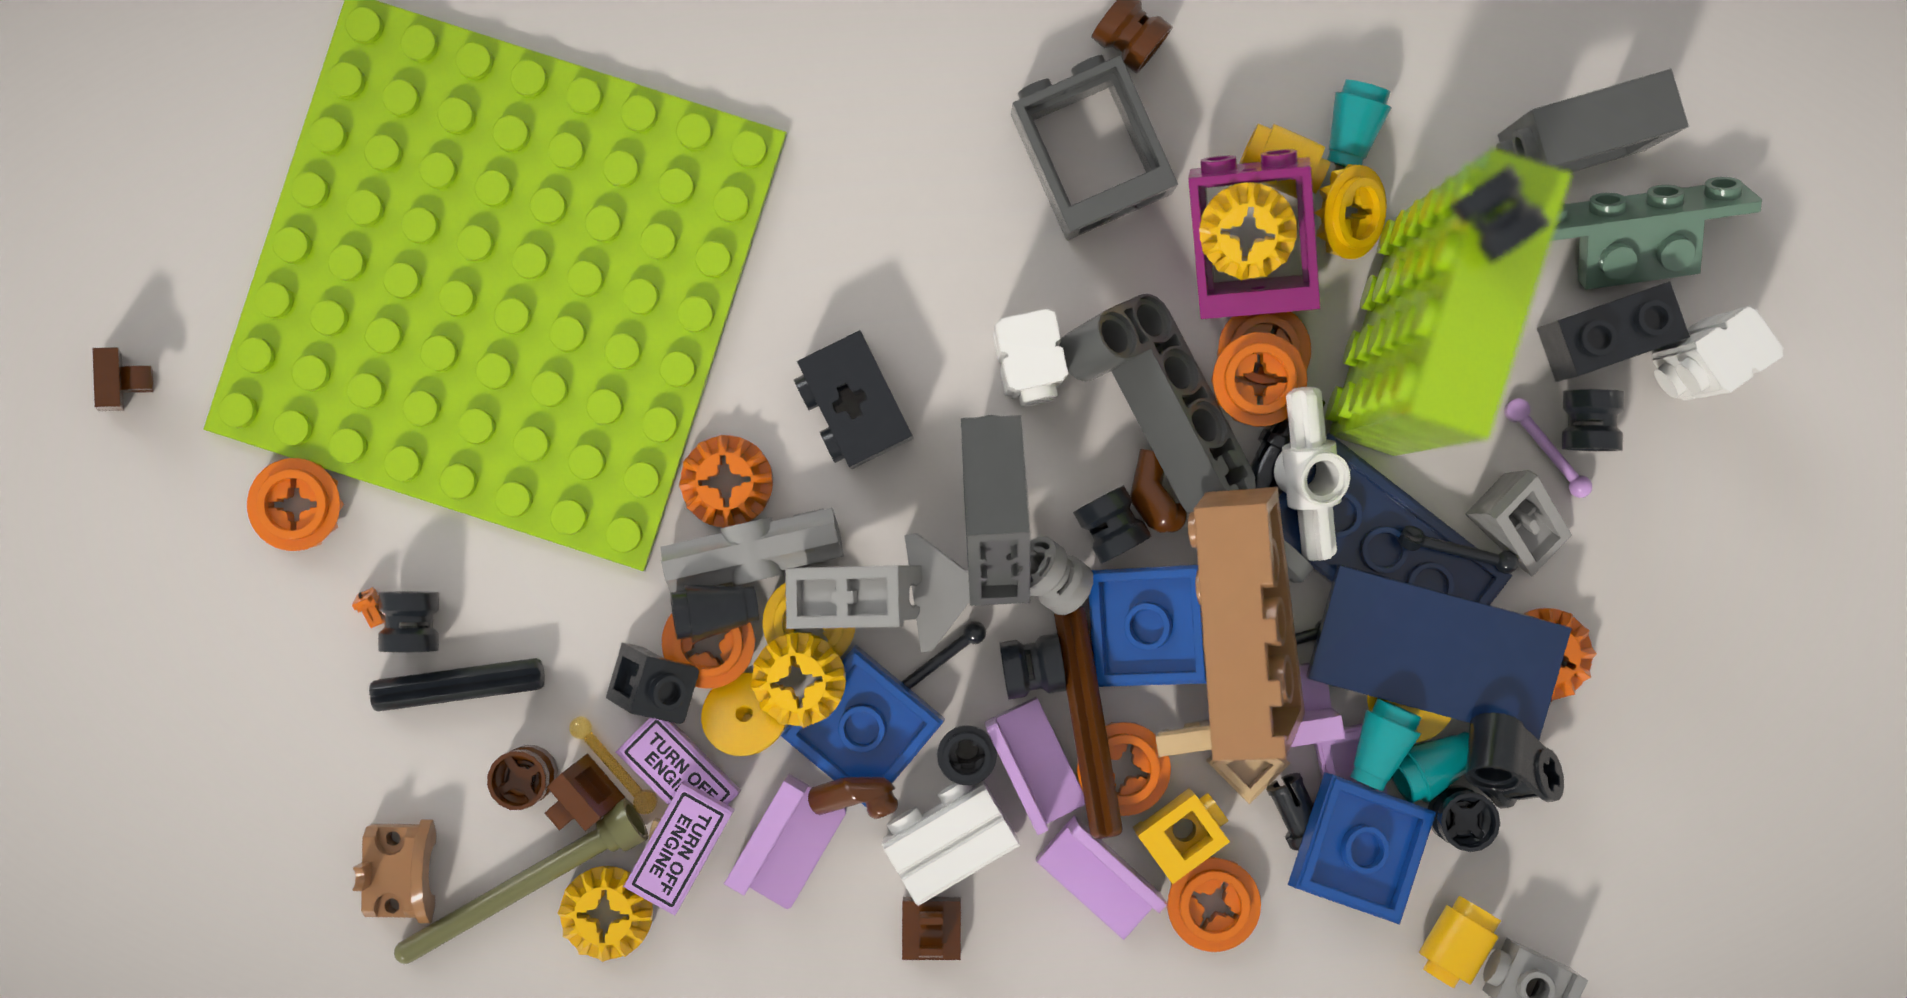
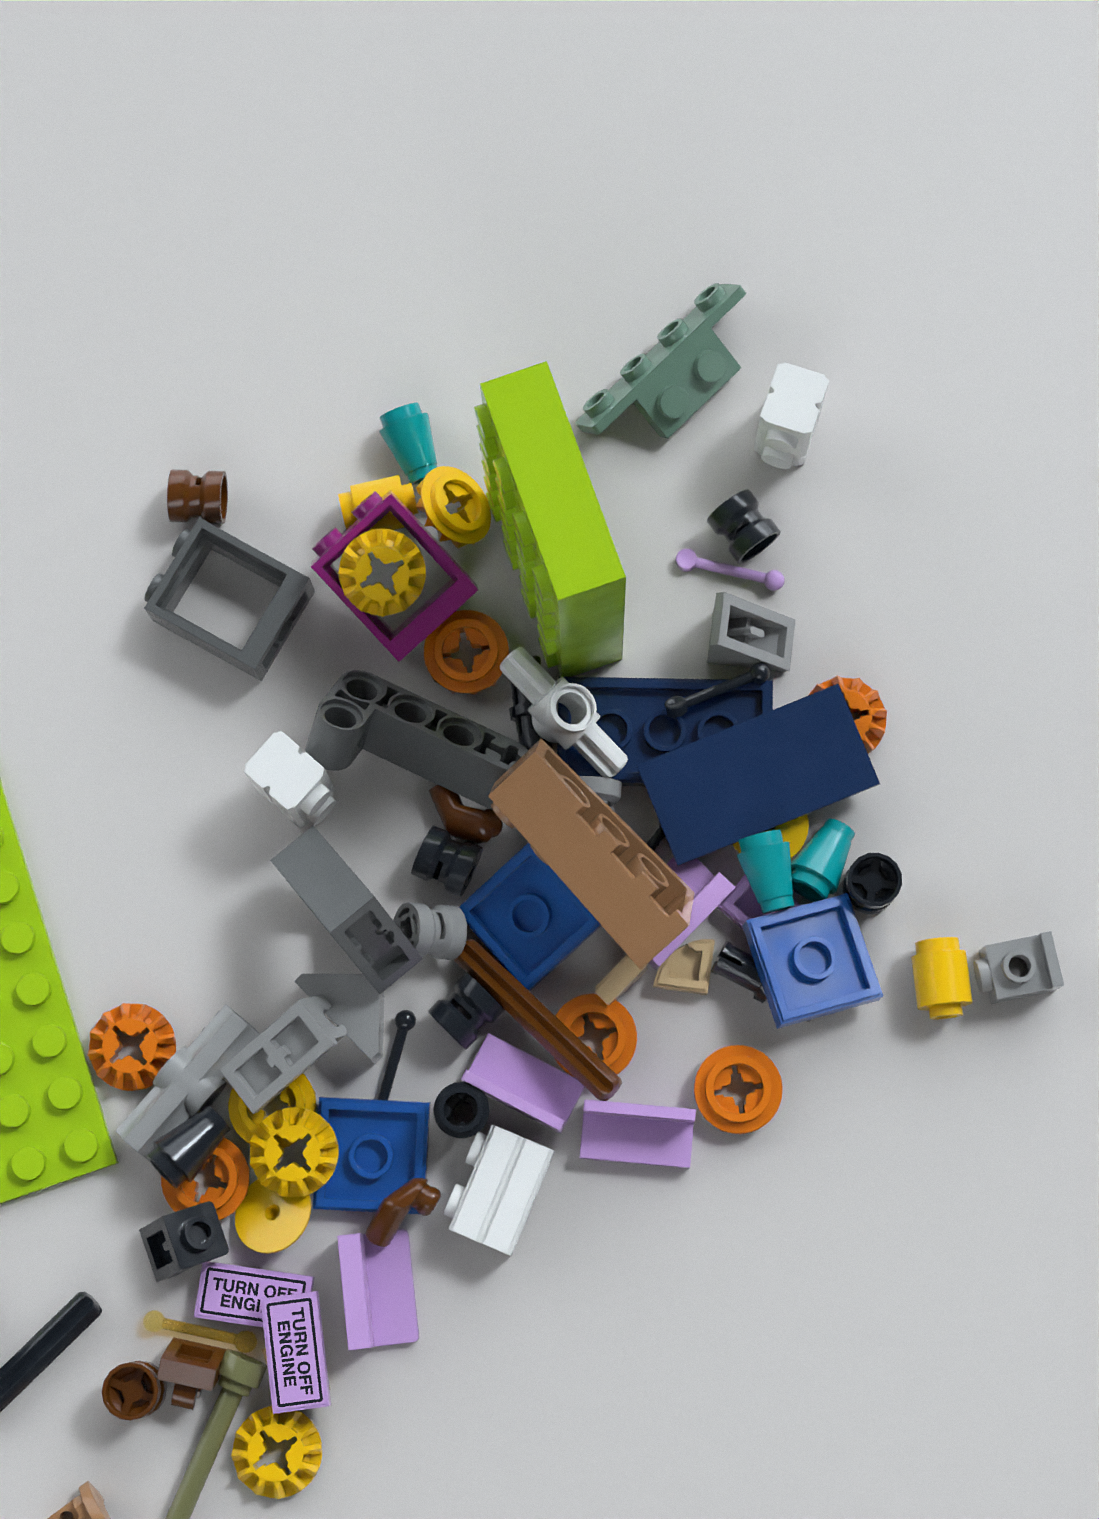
camera: 30 degrees left, 10 degrees down
black brick [793,330,914,469] -> none
reddish brown tile [902,897,961,960] -> none
yellow brick [1132,788,1230,884] -> none
orange gear [1211,332,1307,427] -> none
black wheel [1450,164,1551,264] -> none
black piece [1465,713,1564,809] -> none
dark grey window [1496,68,1689,173] -> none
black brick [1537,281,1690,382] -> none

